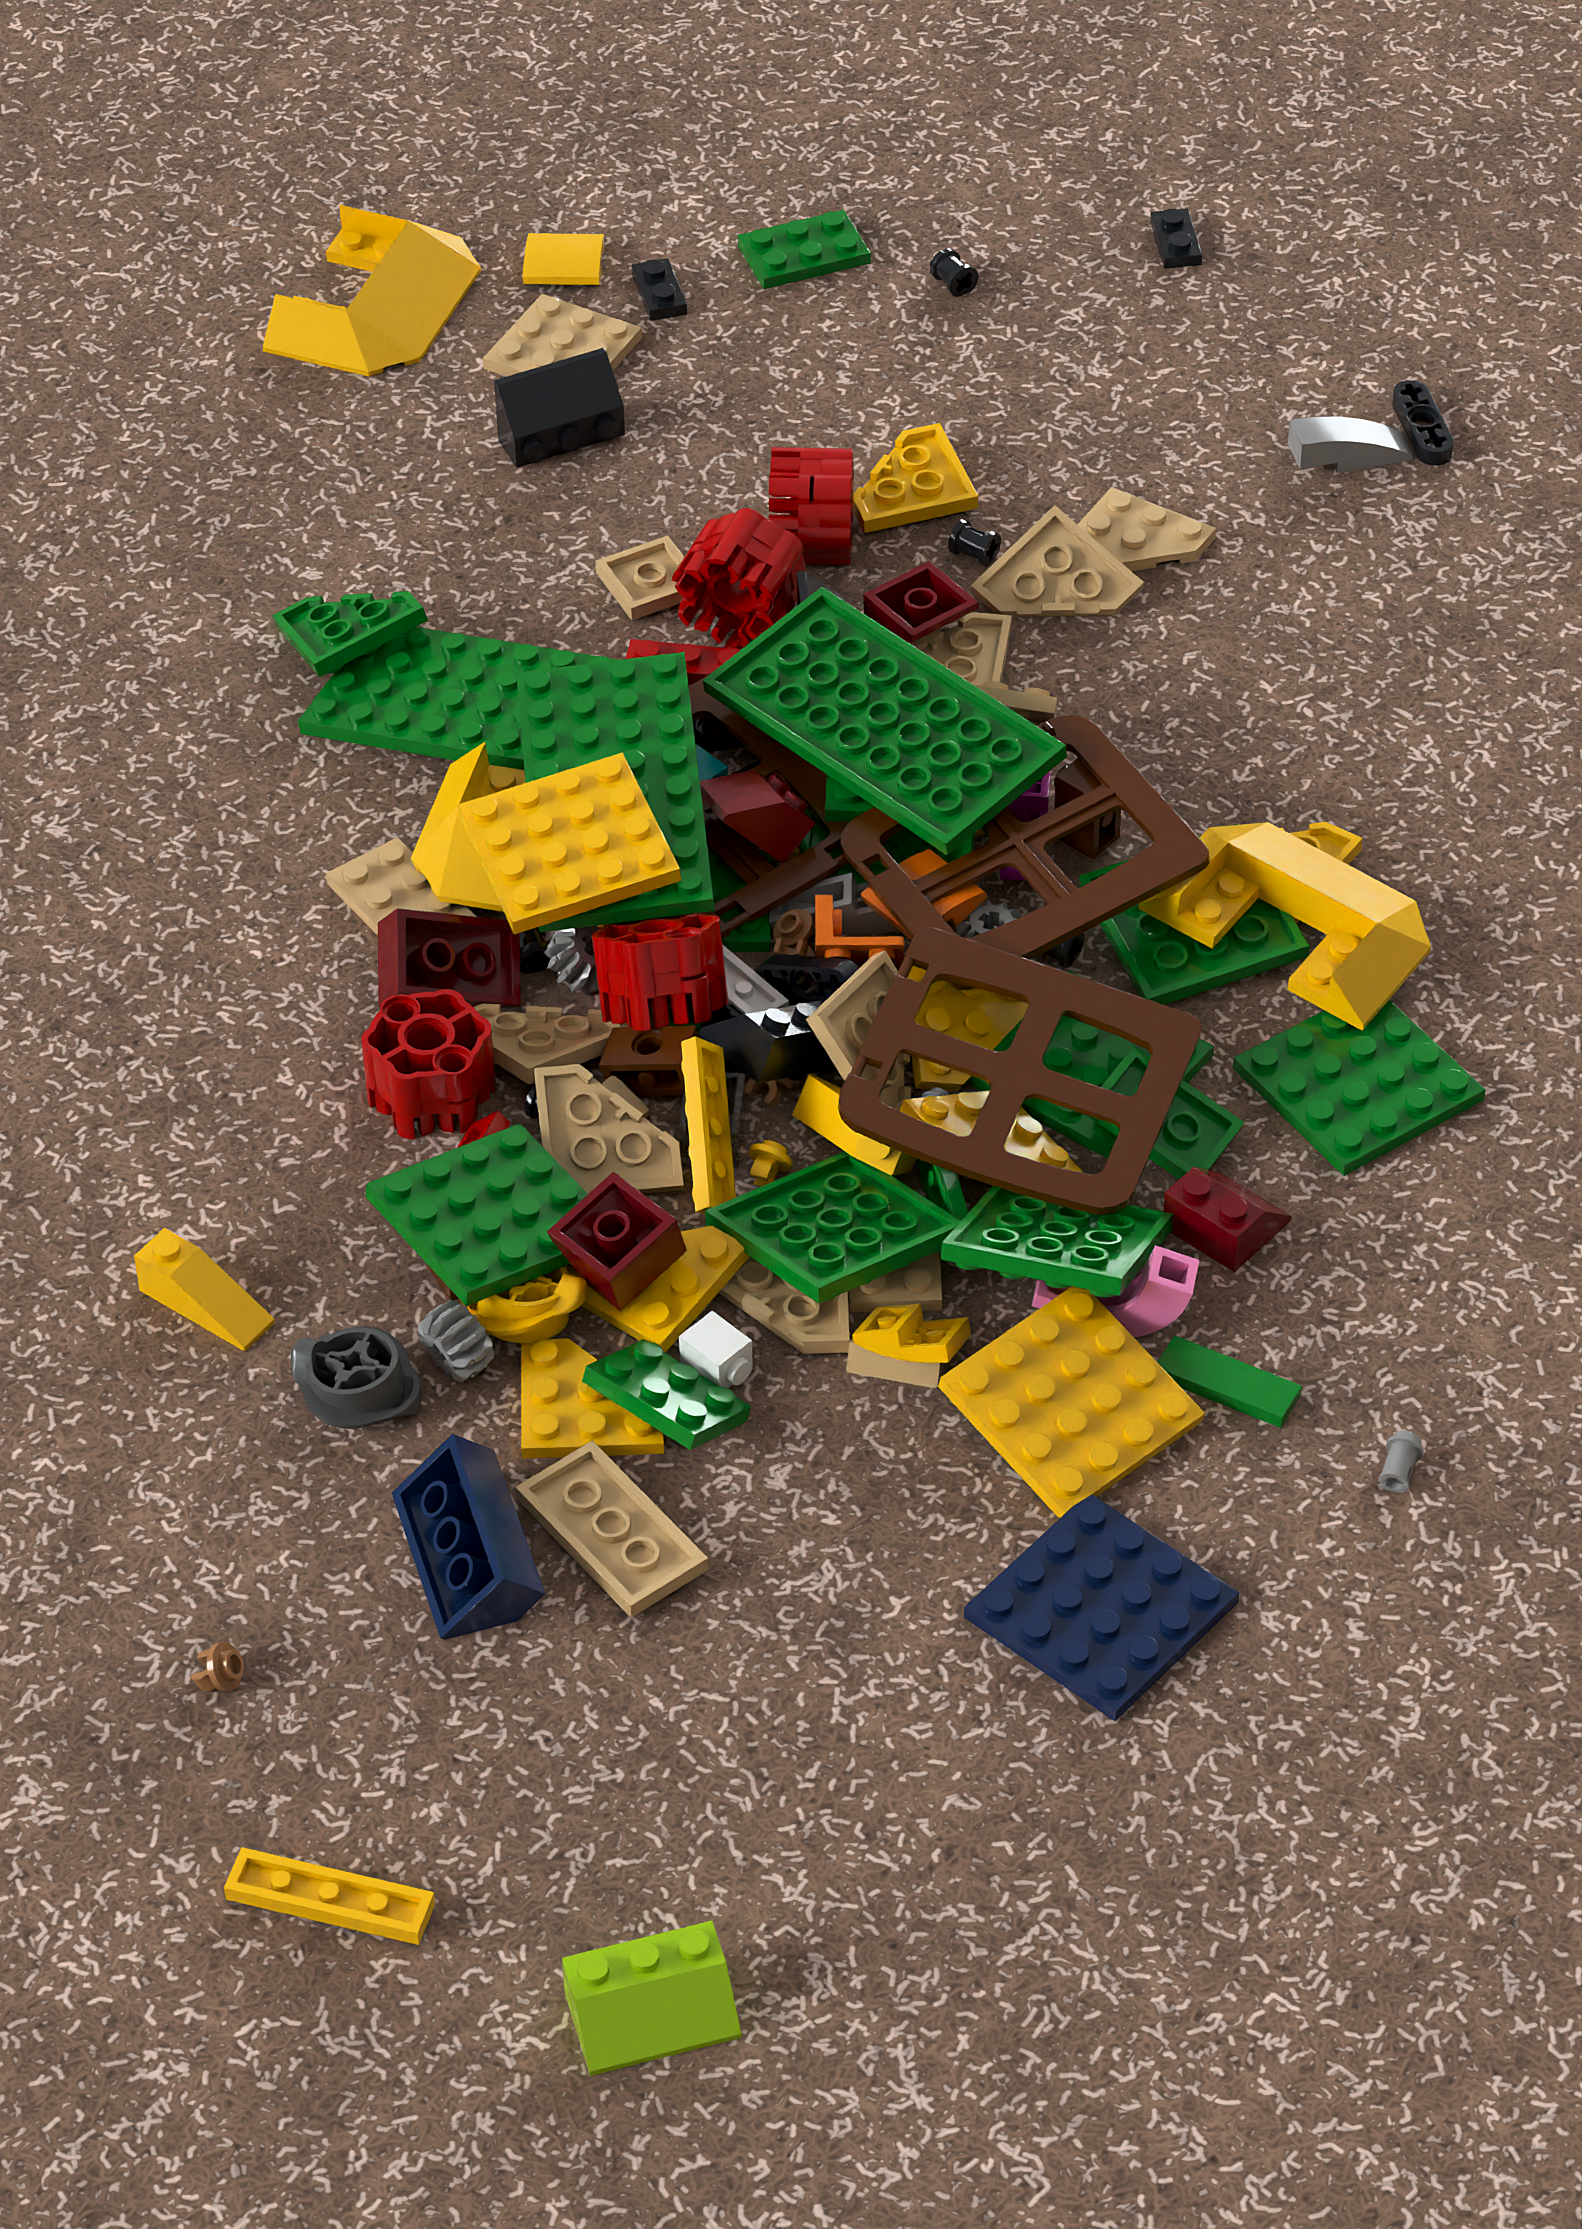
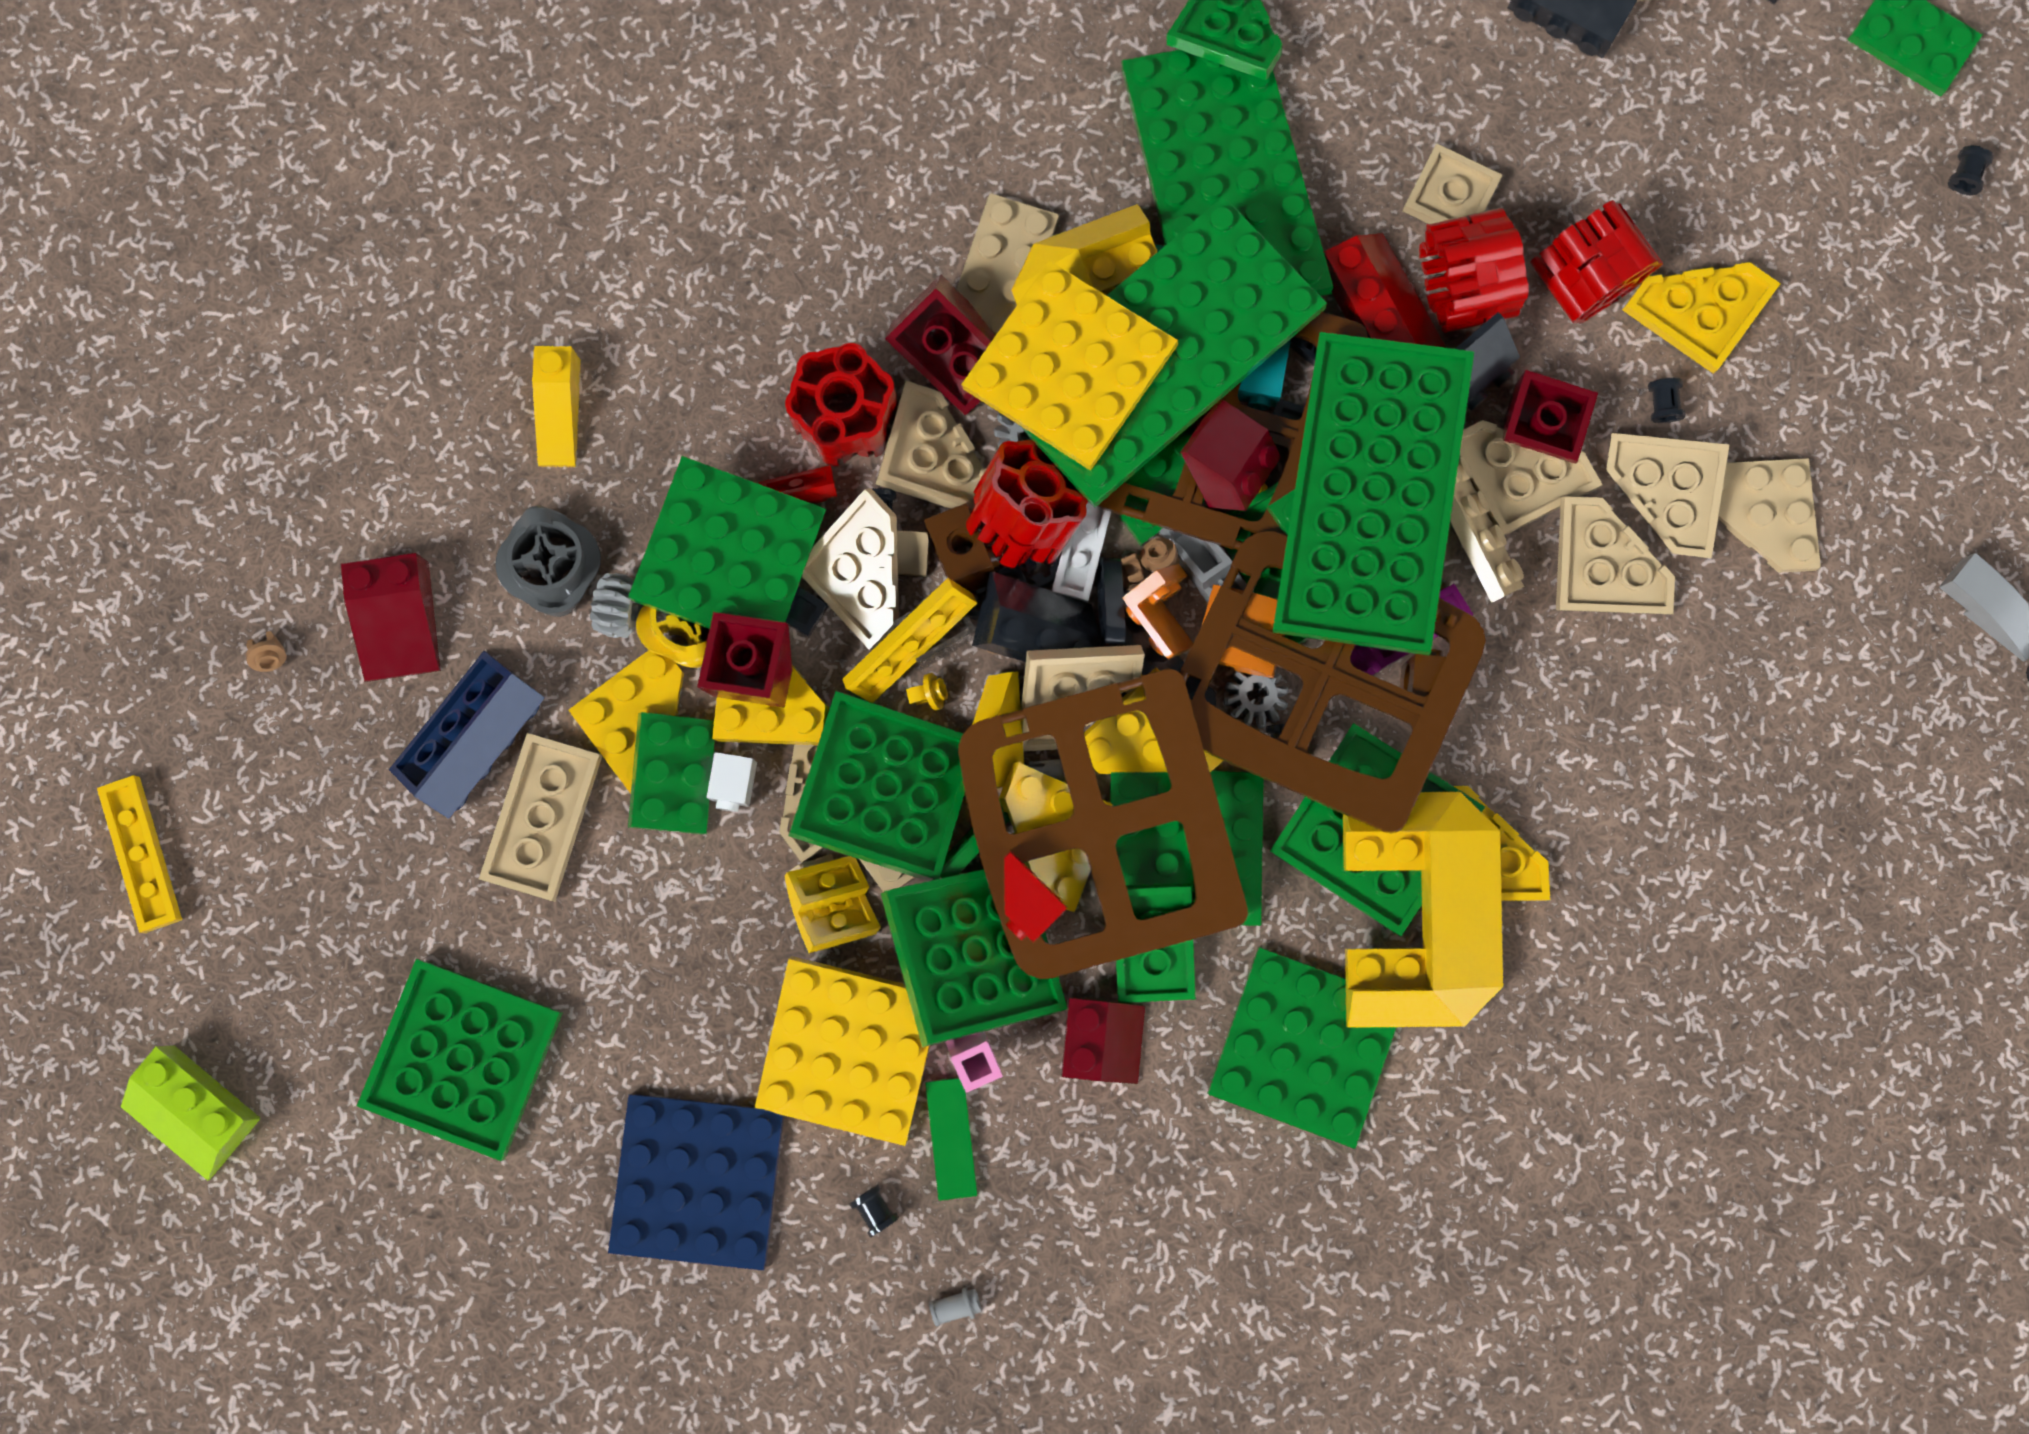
camera: 55 degrees right, 35 degrees up
none -> dark red slope [340,553,441,682]
none -> green plate [356,959,563,1161]
none -> black bush [849,1184,900,1238]
none -> red slope [1004,850,1067,943]
none -> tan plate [1556,496,1675,615]

